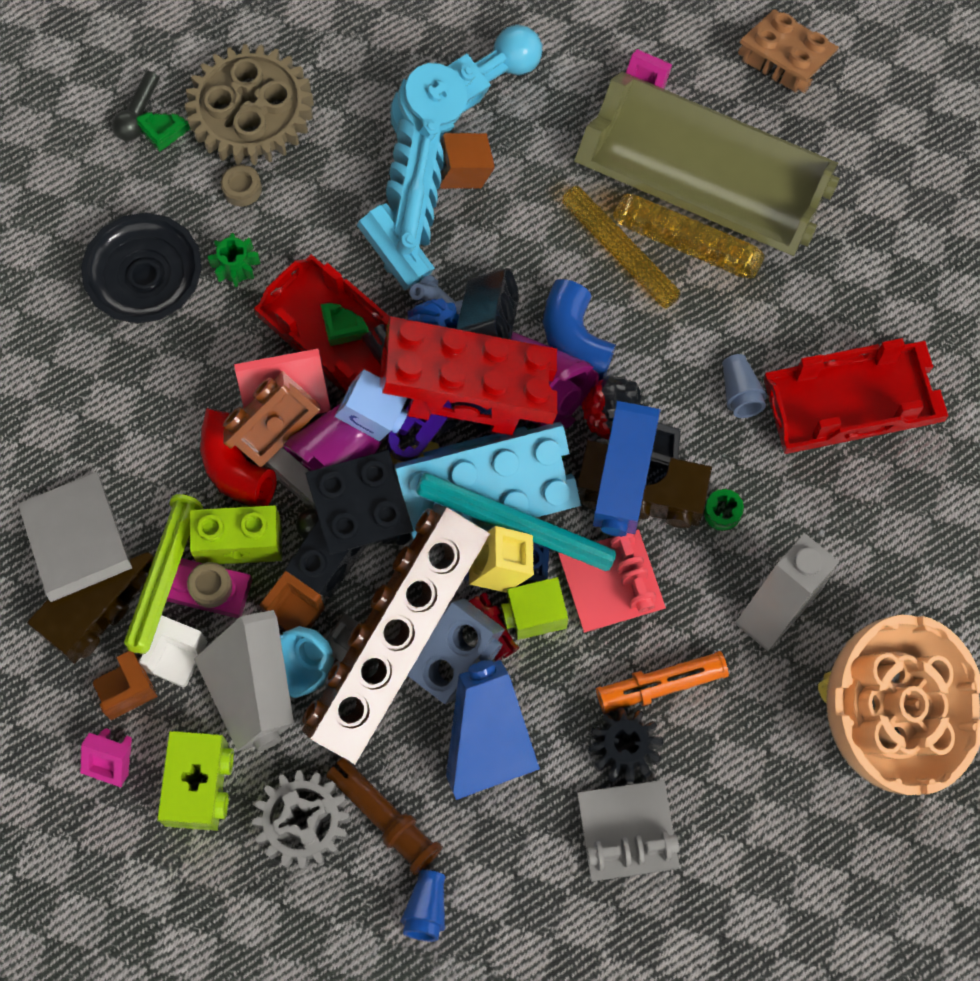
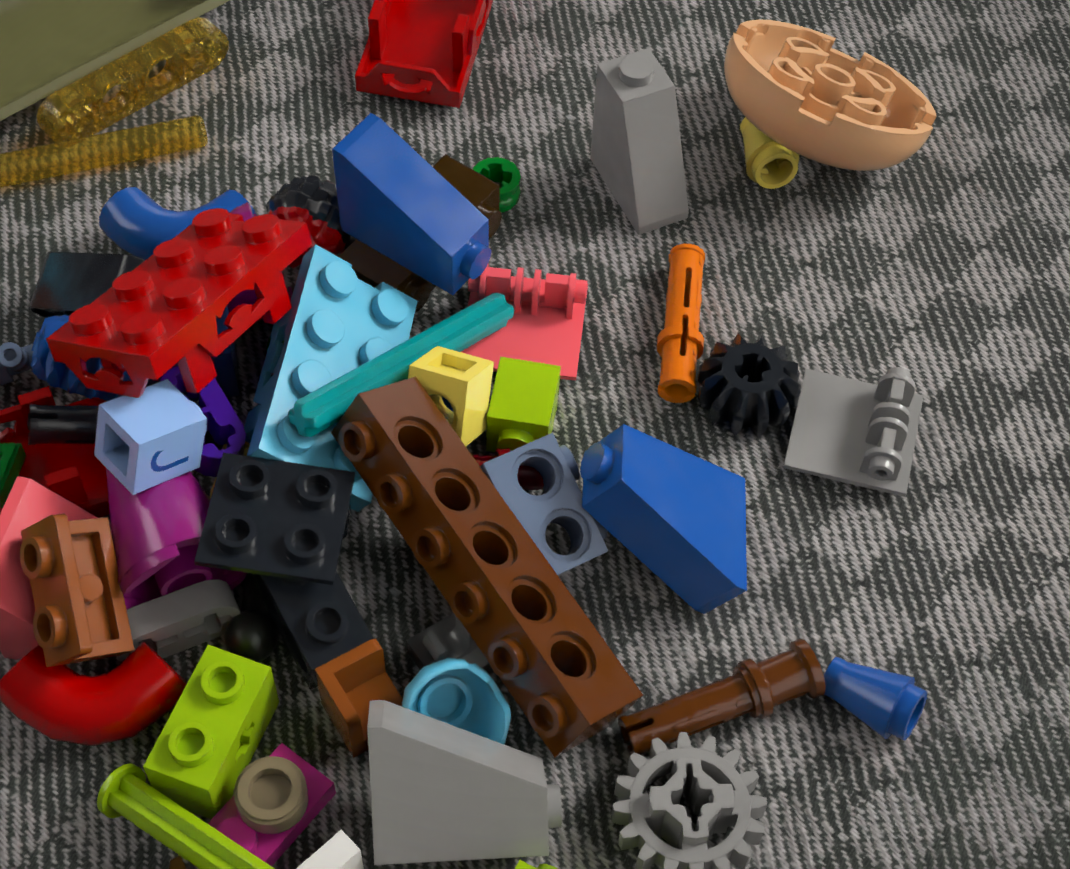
camera: 70 degrees left, 15 degrees down
sand blue cone [722,354,767,418] -> none

